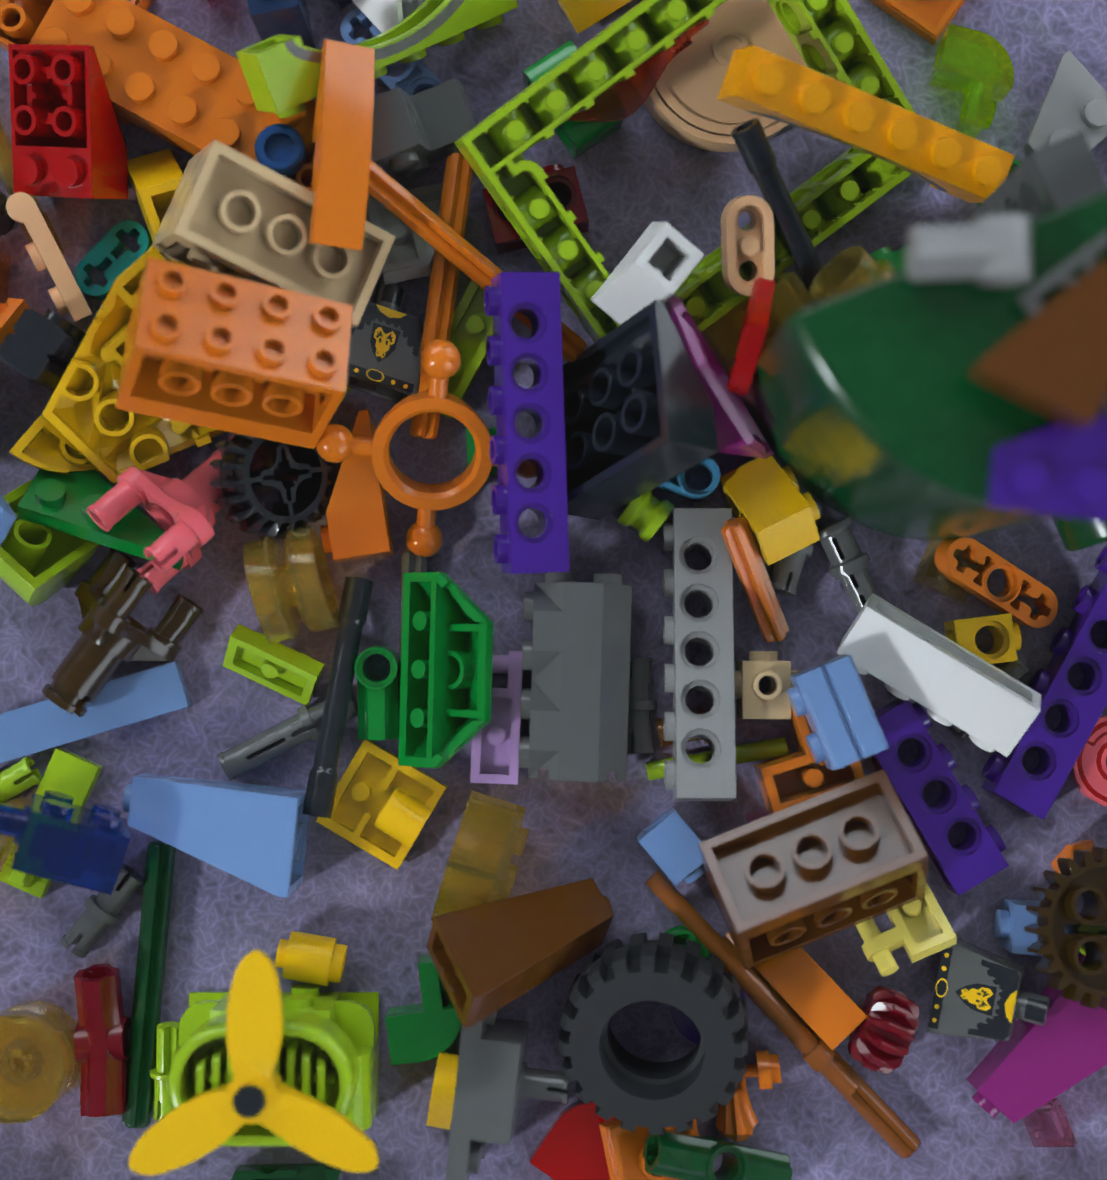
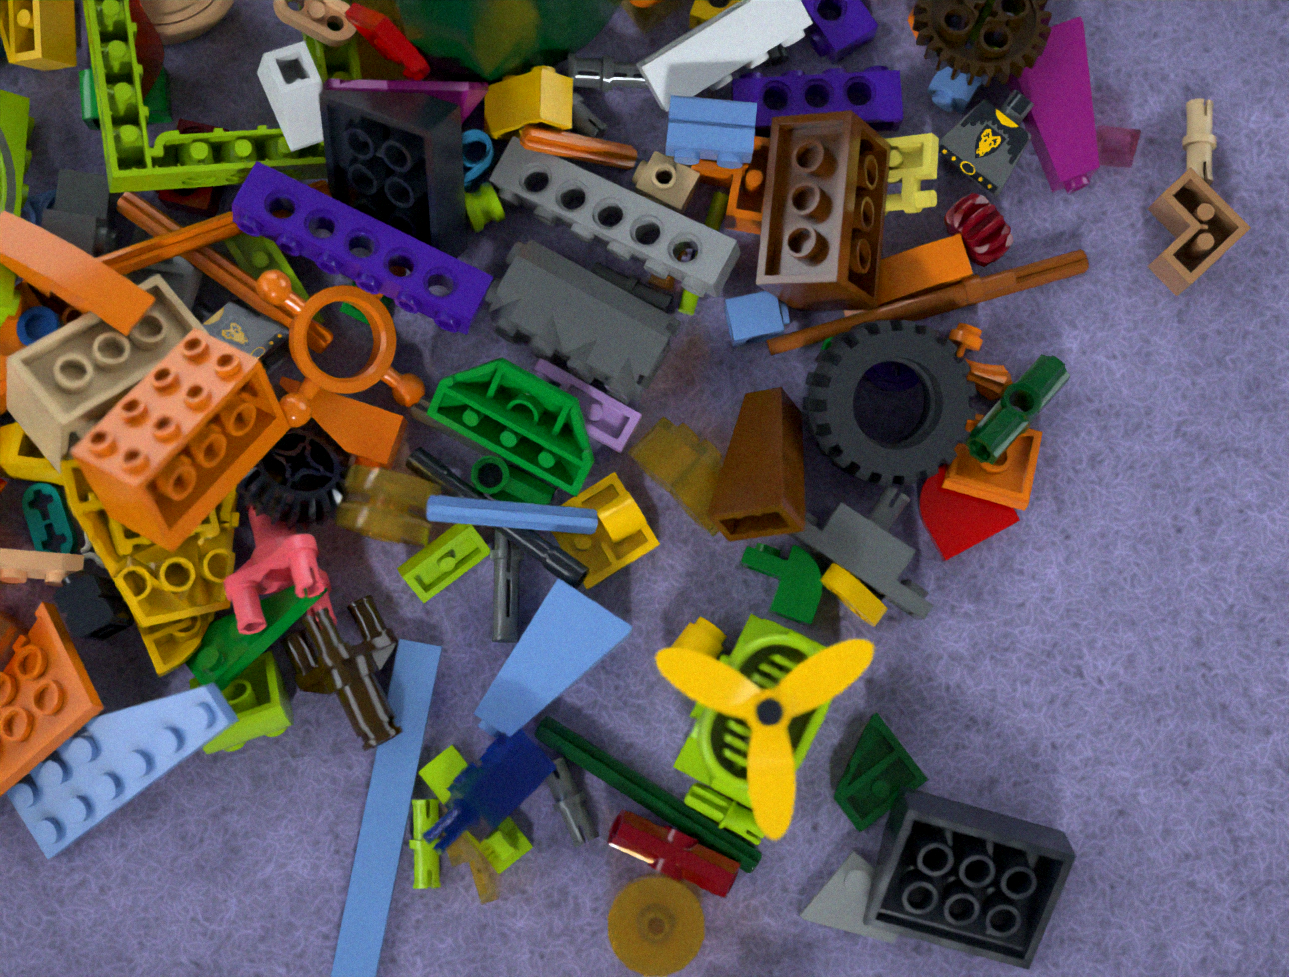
camera: 65 degrees left, 5 degrees down
none -> medium blue axle [426,495,598,535]

